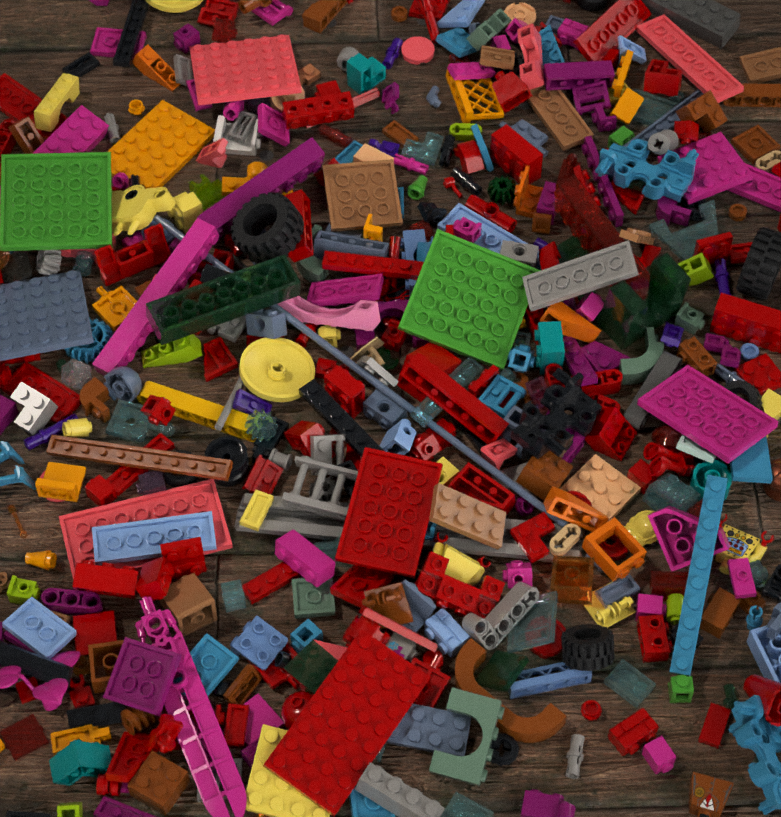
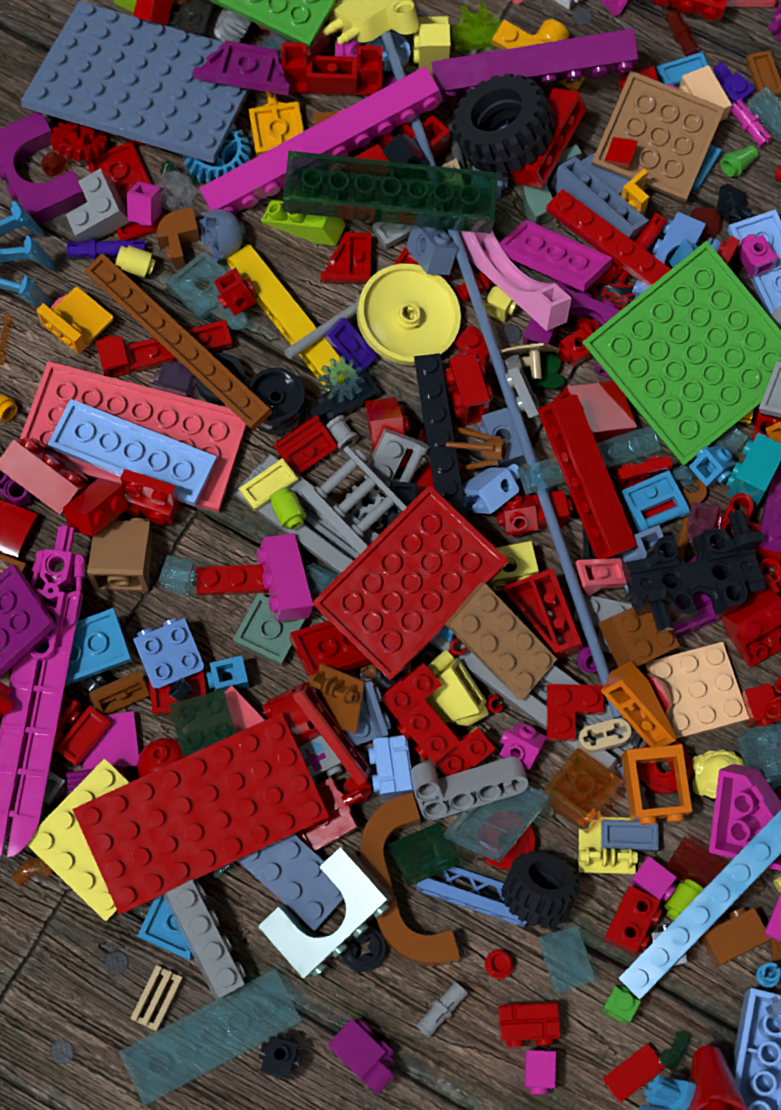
camera: 30 degrees right, 15 degrees up
none -> dark pink brick [127,181,162,226]
none -> magenta wing [193,40,290,96]
none -> lime brick [270,488,306,530]
none -> dark orange plant [446,426,508,471]
none -> red slope [604,137,638,169]

